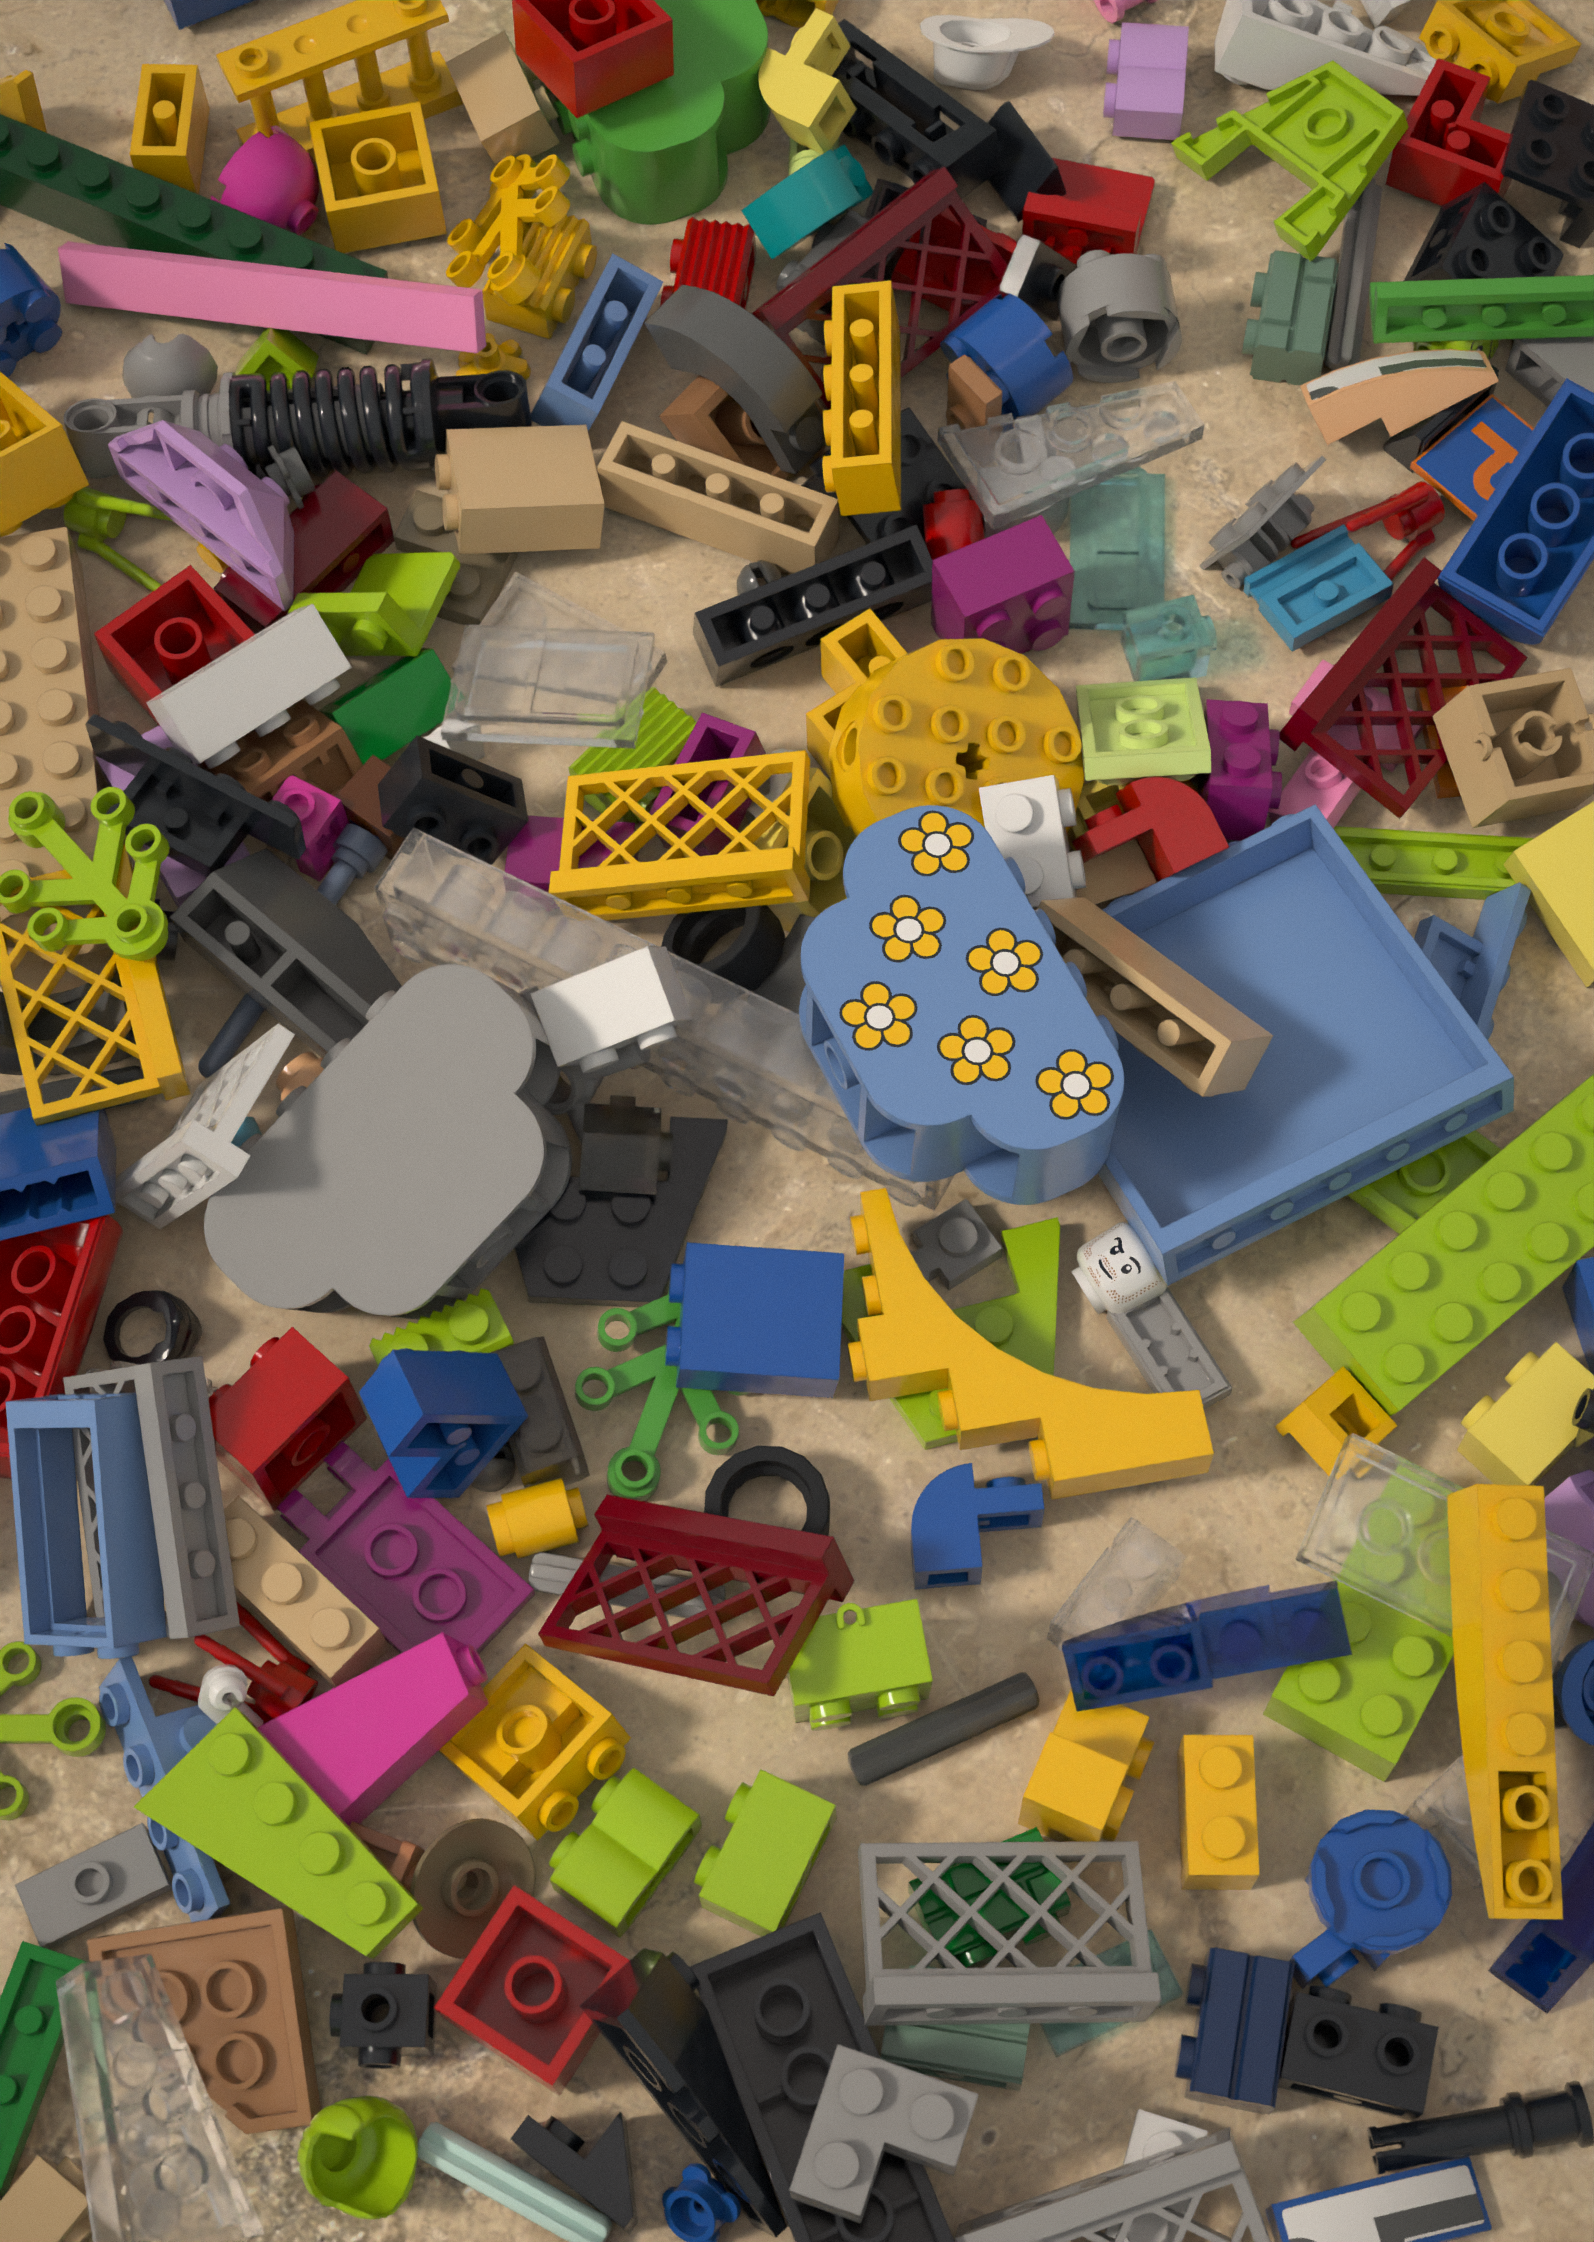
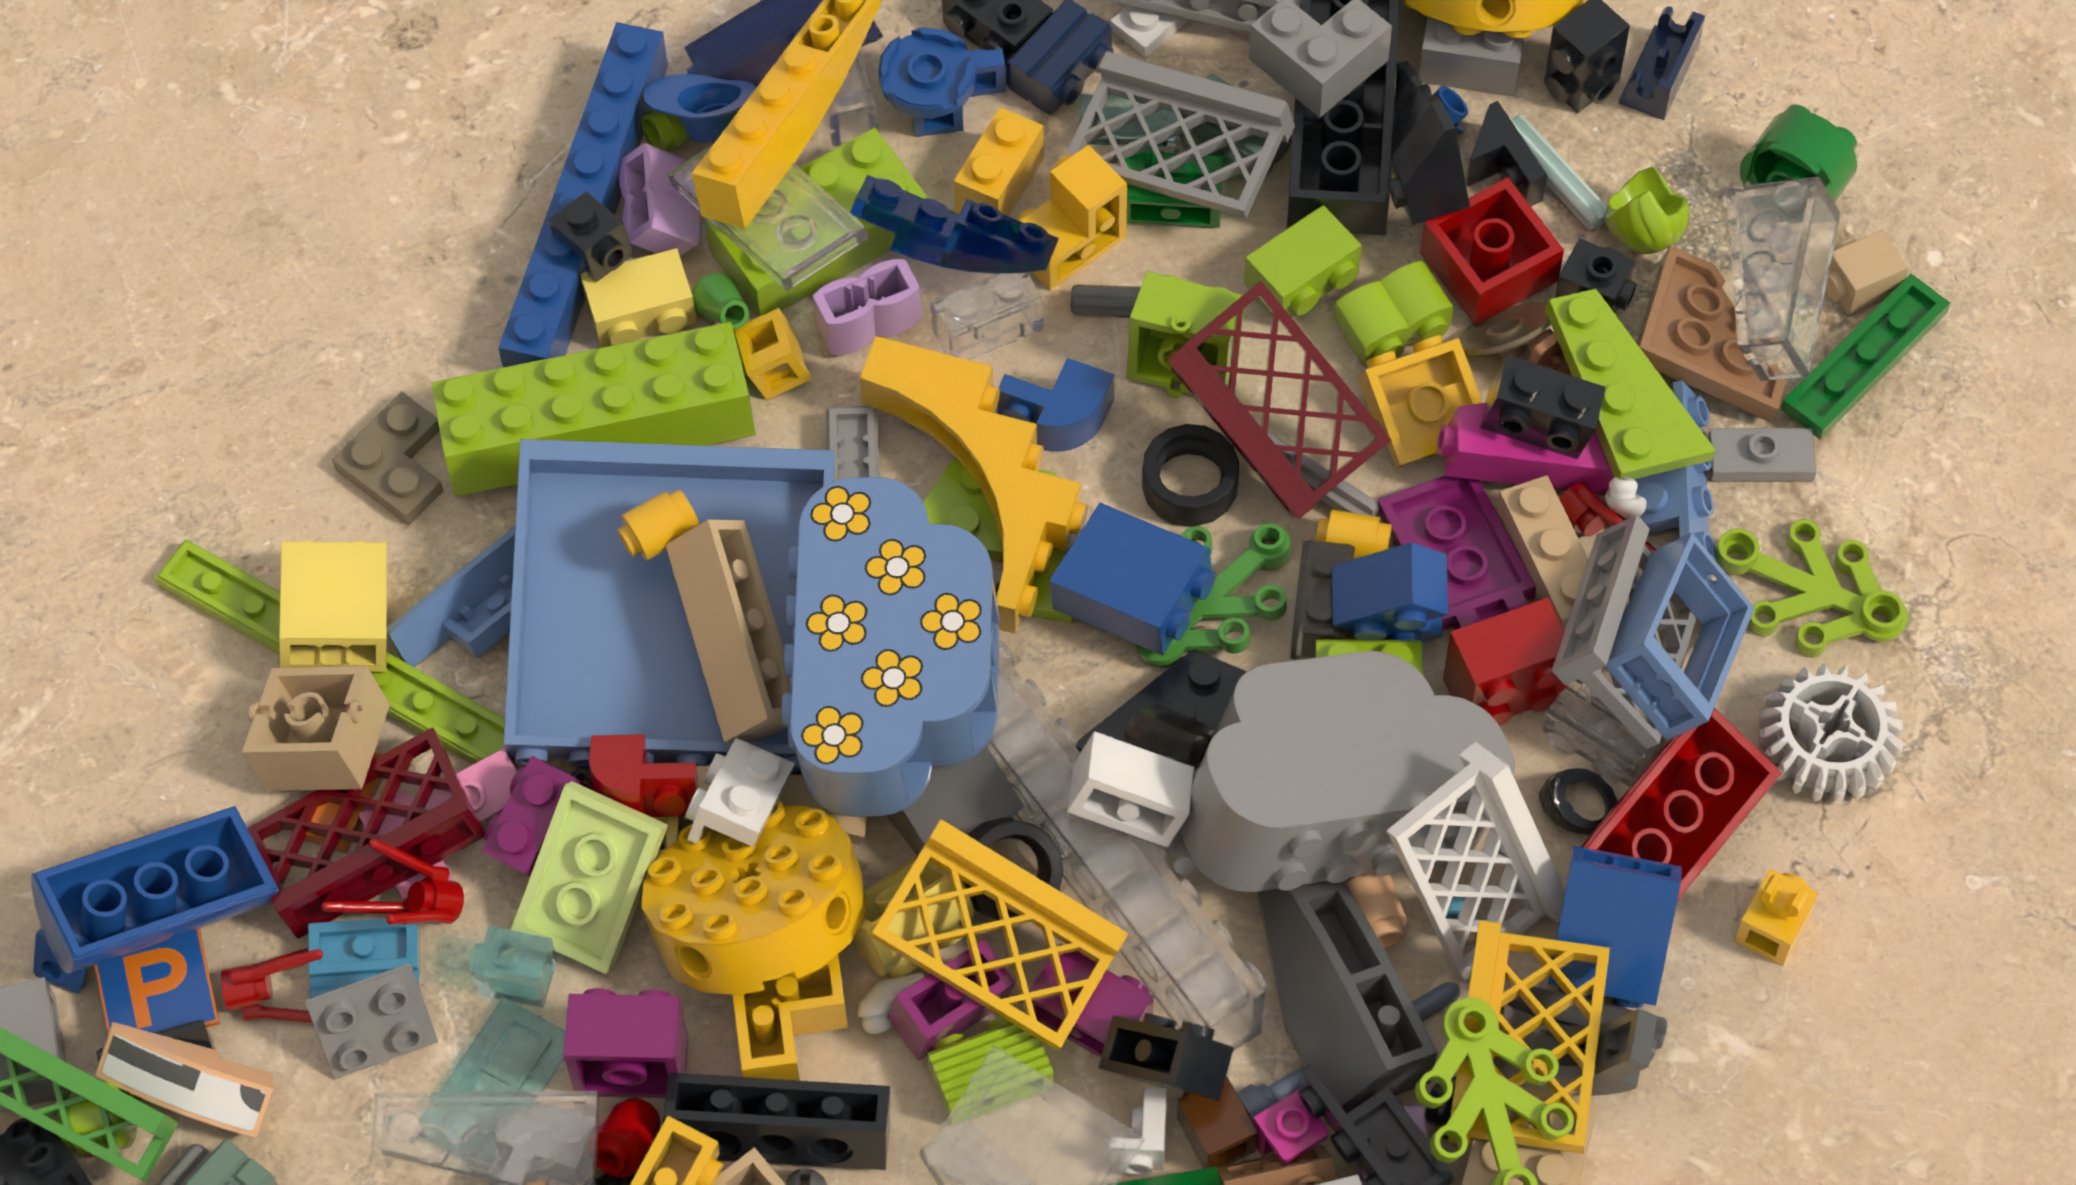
camera: 155 degrees left, 5 degrees down
none -> red plant [321,838,464,925]
none -> yellow brick [617,489,699,561]
none -> bright green cone [692,273,749,329]
none -> lavender brick [813,259,922,355]
none -> black brick [1480,355,1605,459]

